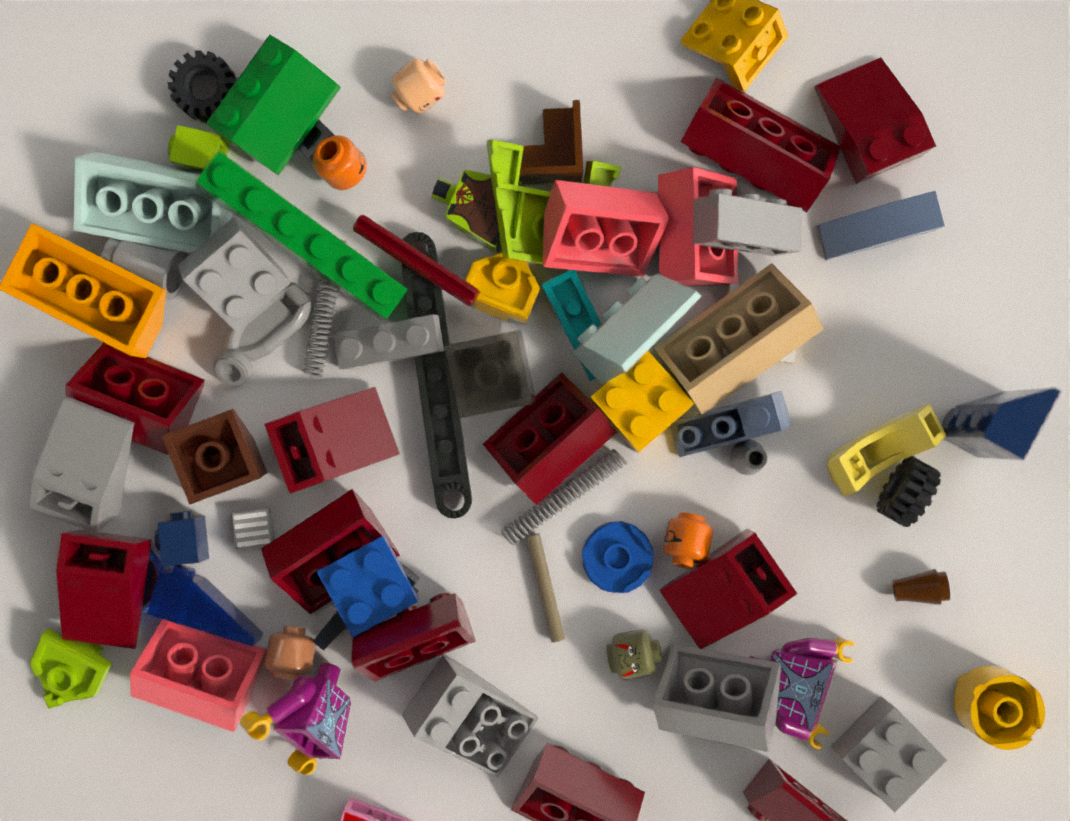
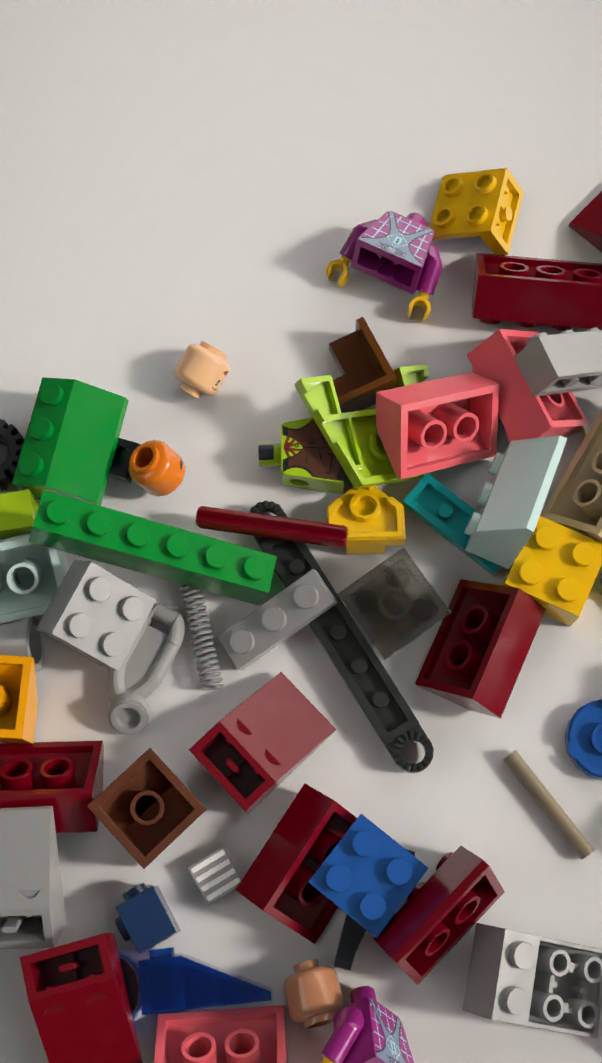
camera: 20 degrees left, 15 degrees down
light grey piece [501,449,627,545] -> none
none -> magenta torso [326,211,442,322]

